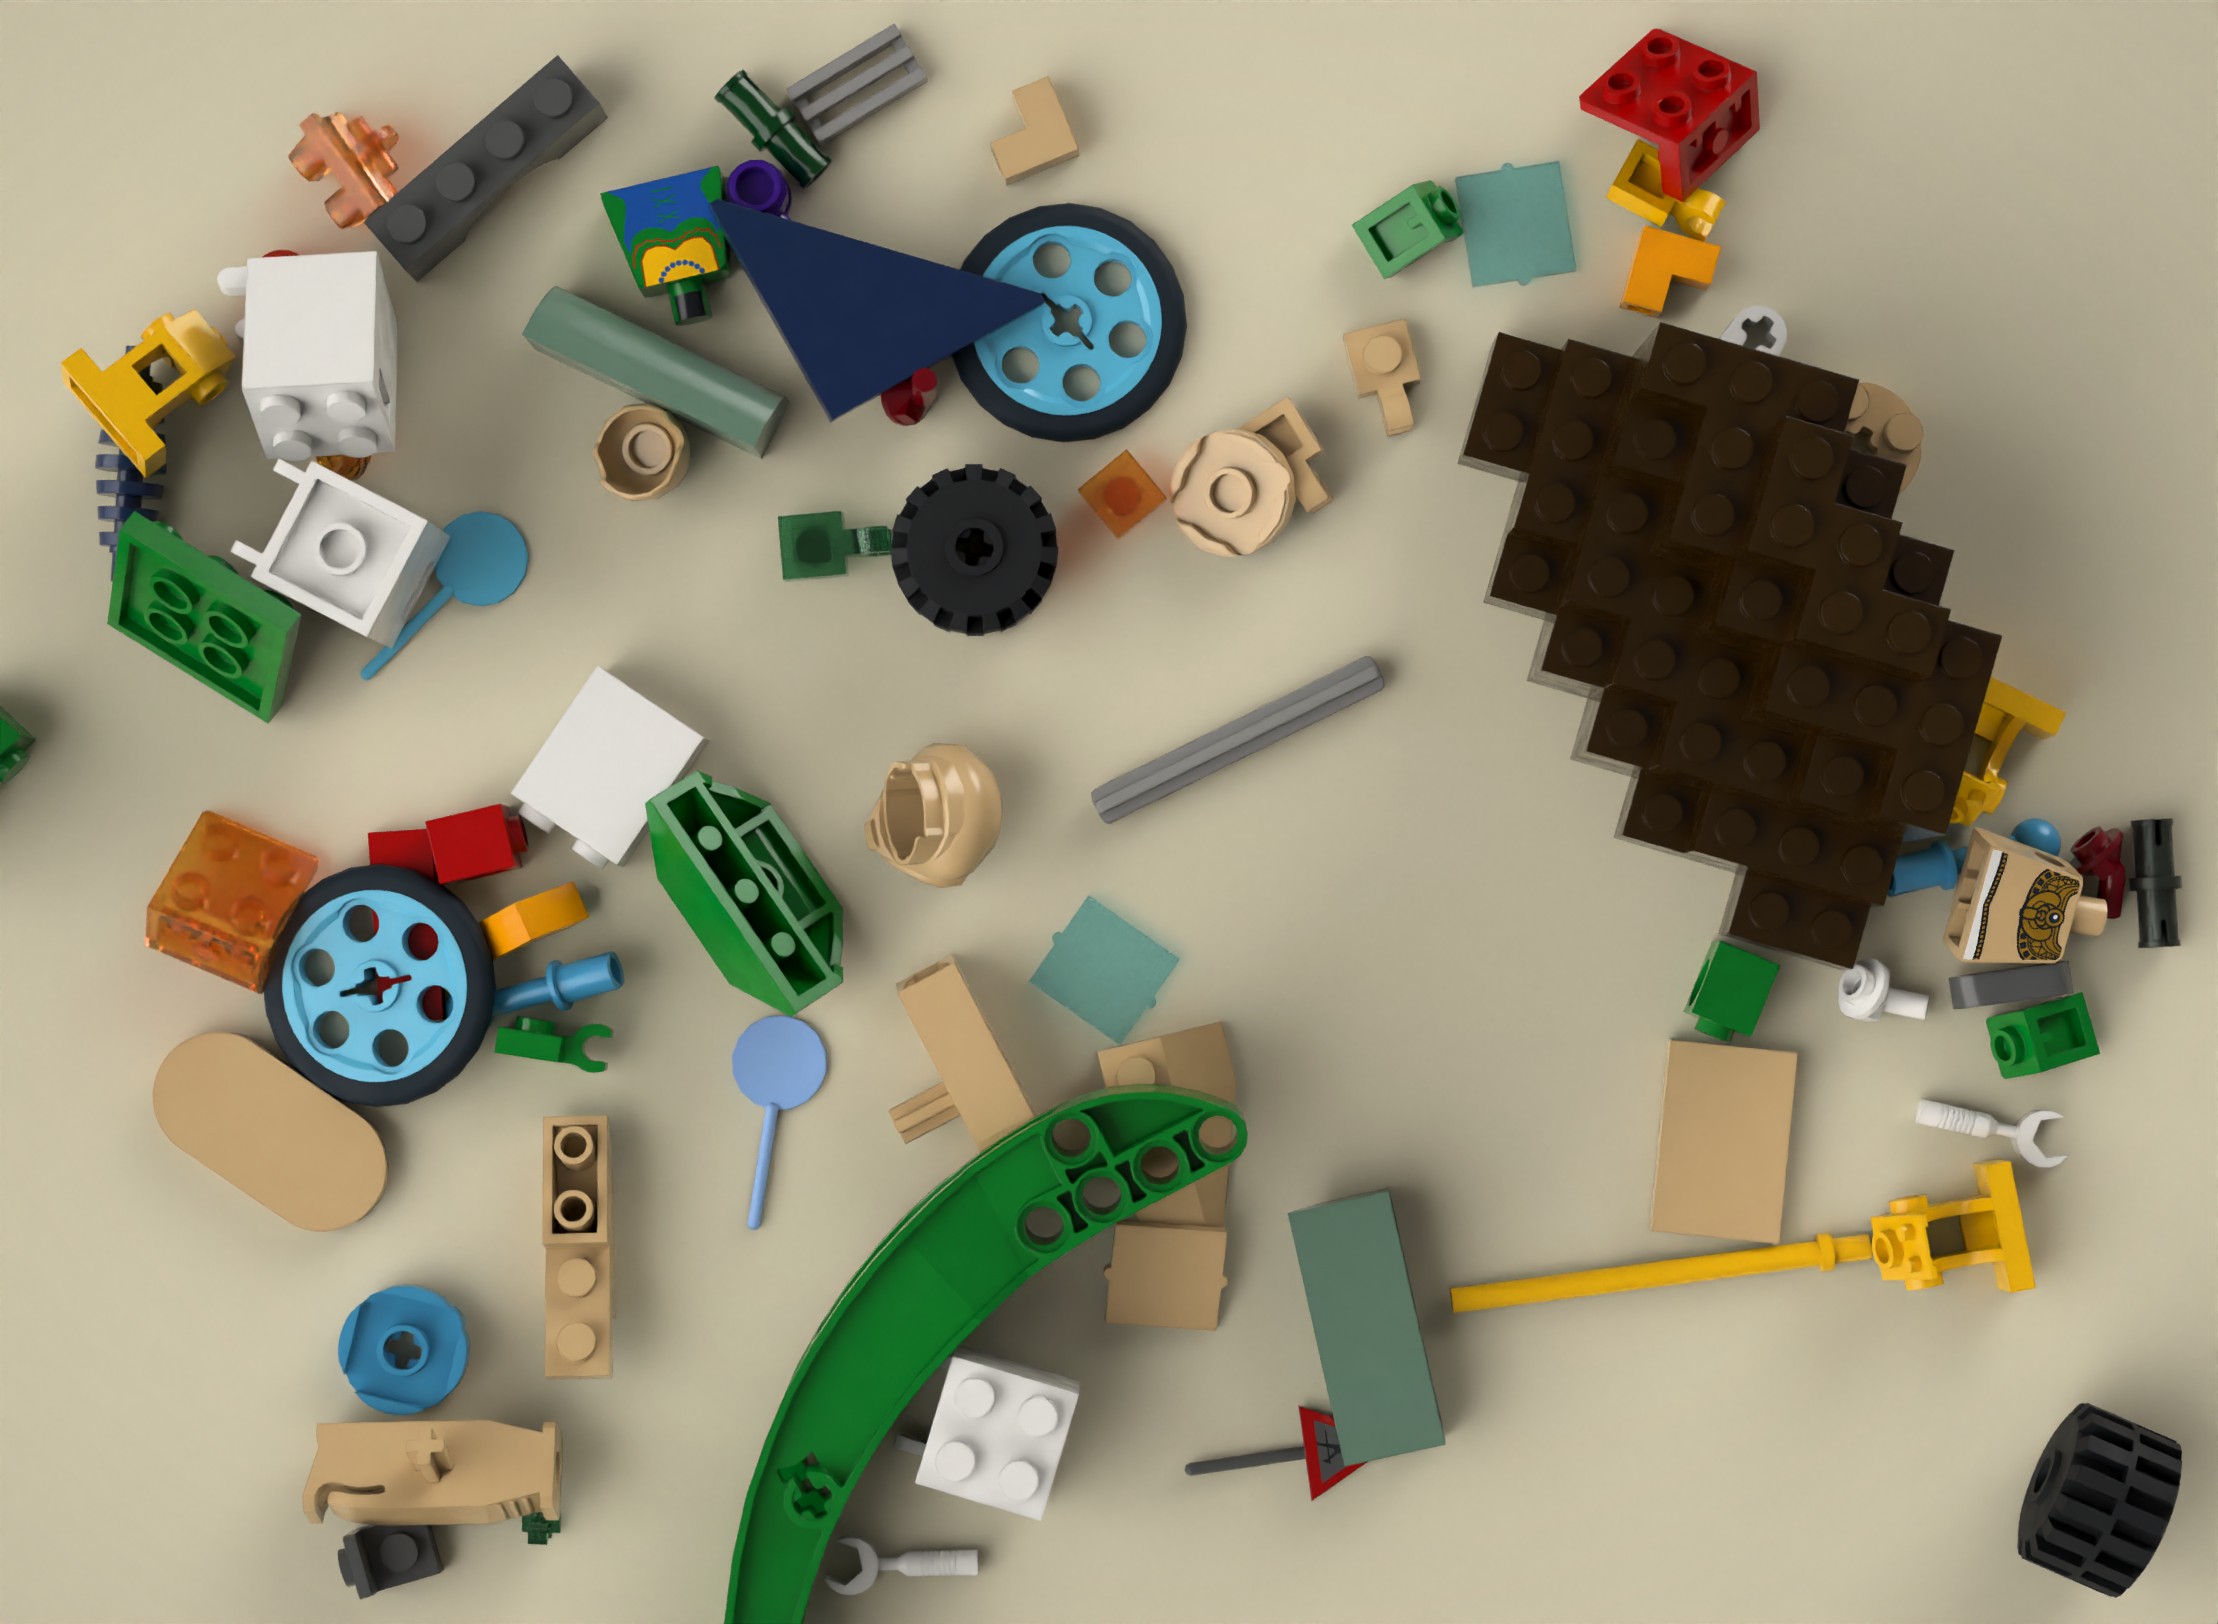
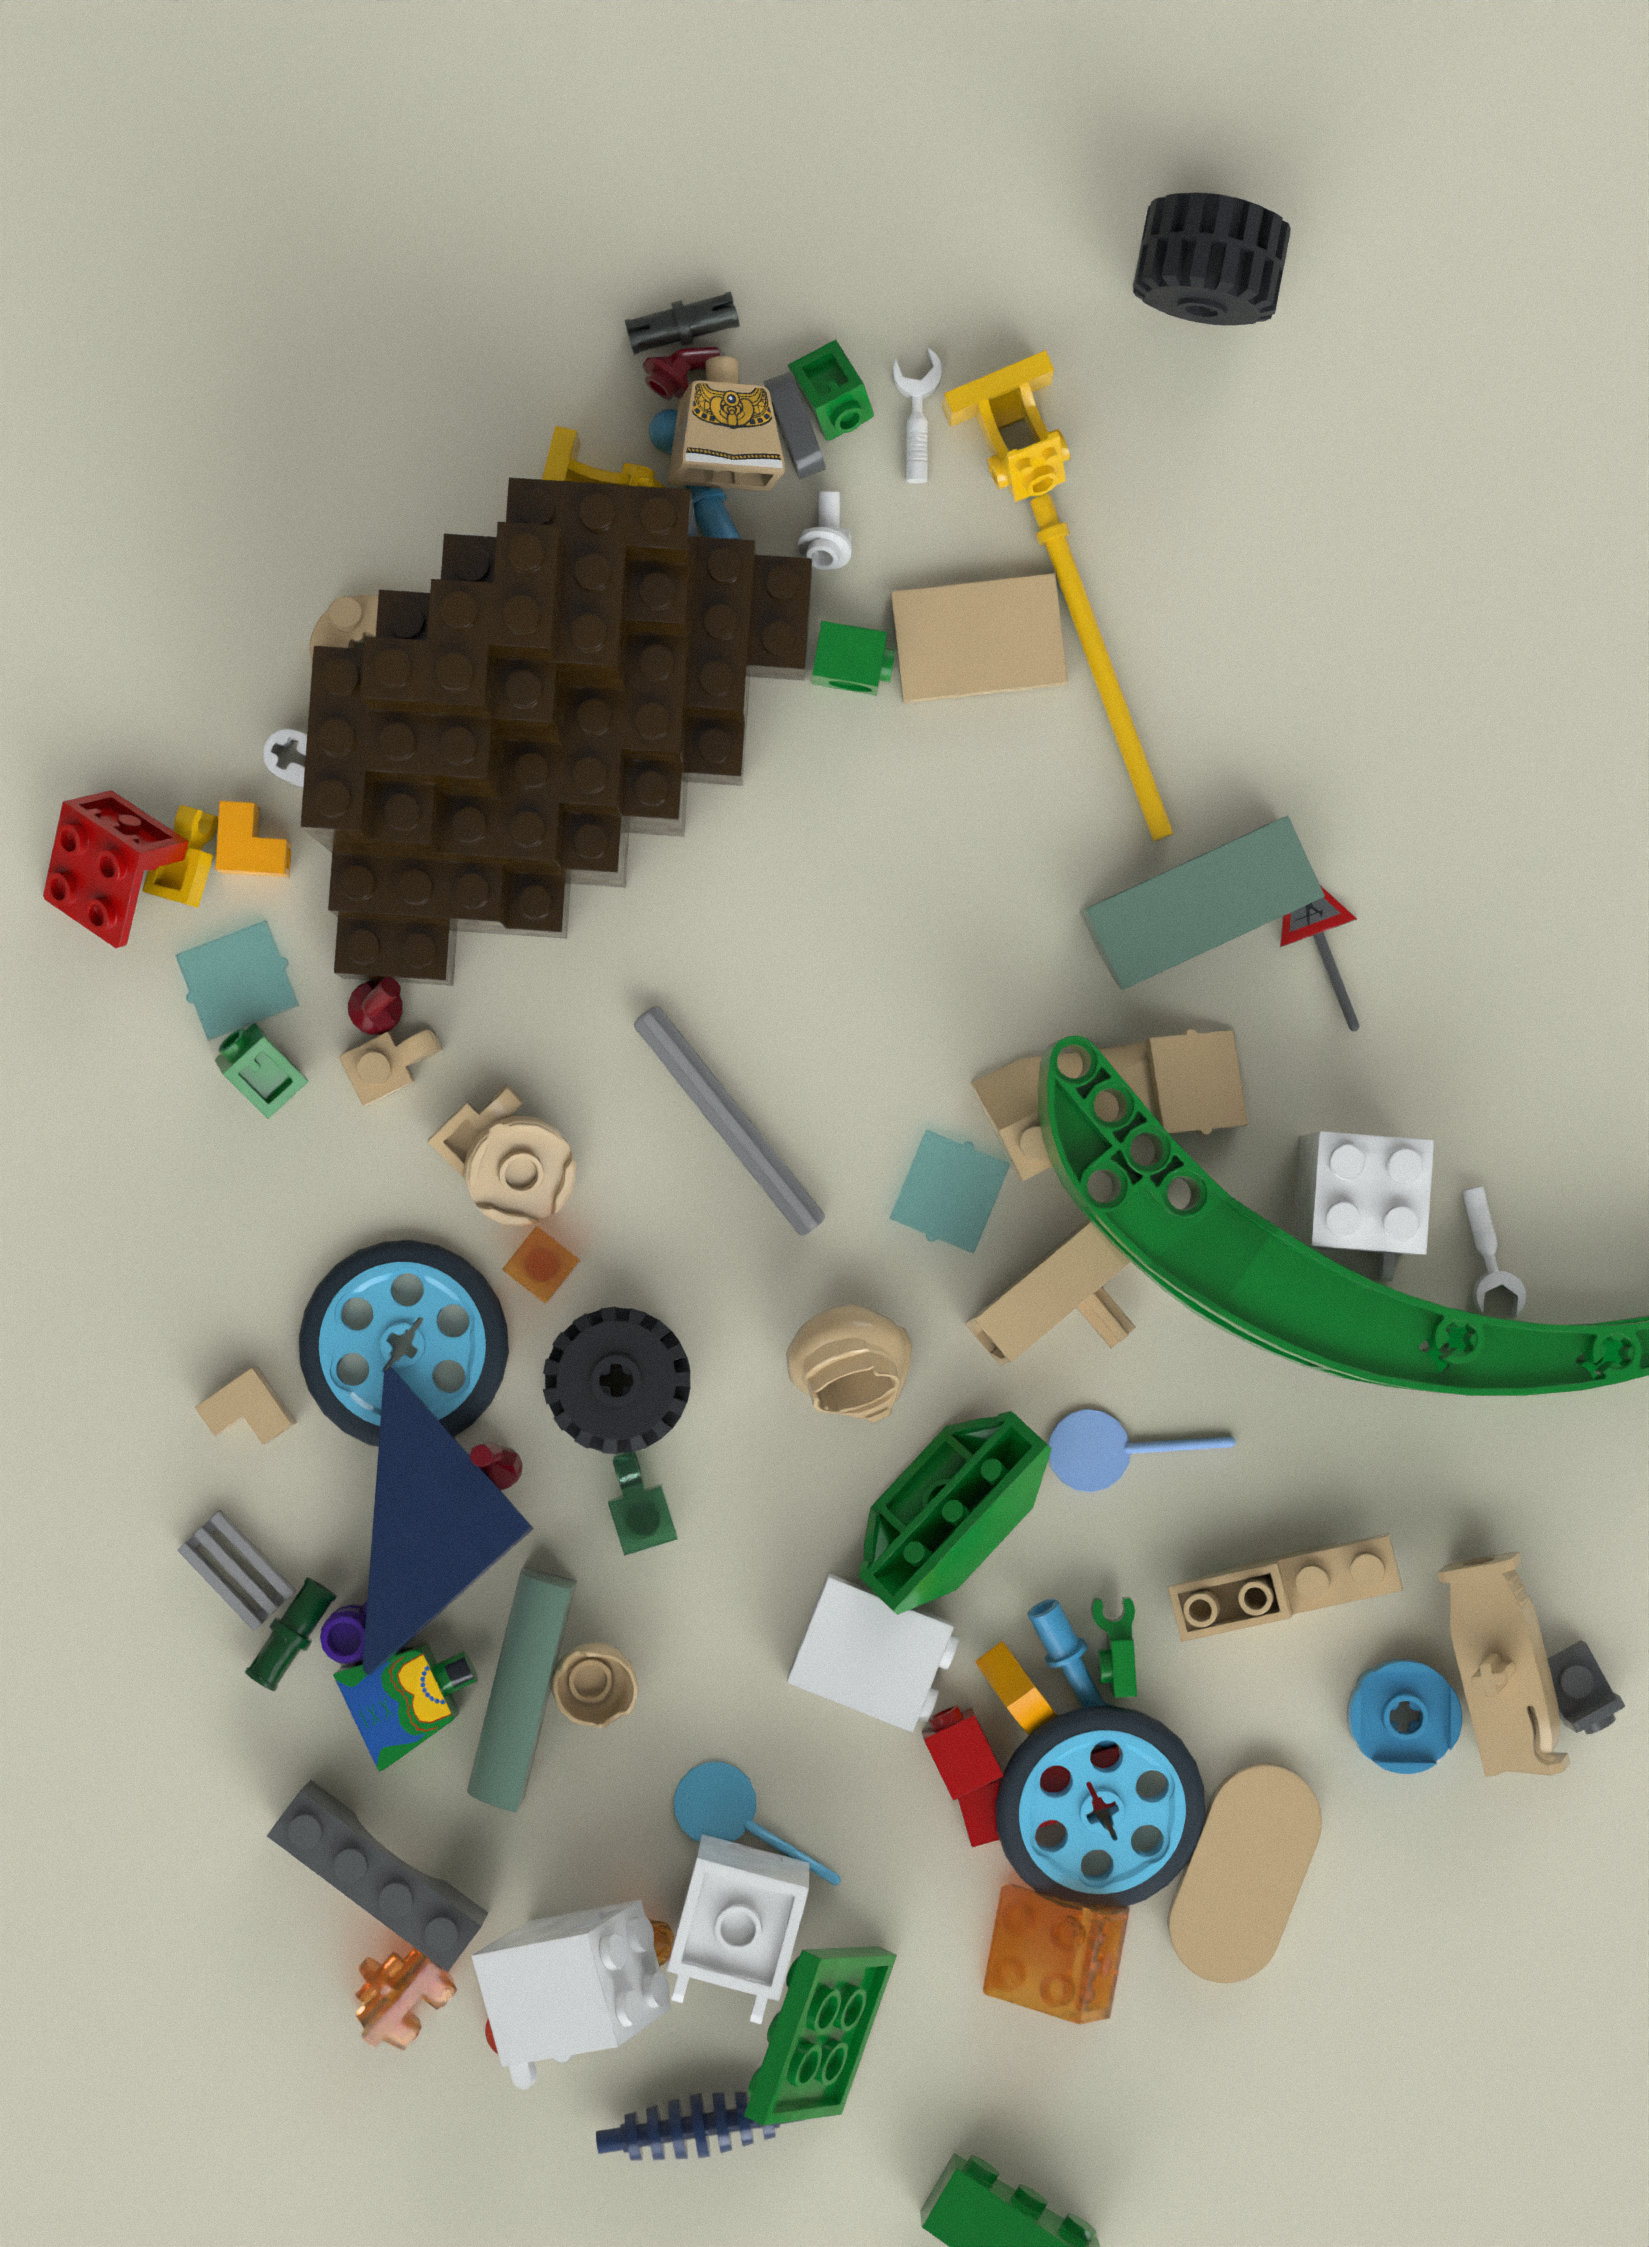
camera: 105 degrees left, 0 degrees up
yellow tile [61,309,236,478] -> none
clear green piece [522,1512,561,1545] -> none
none -> dark red plate [348,977,403,1035]

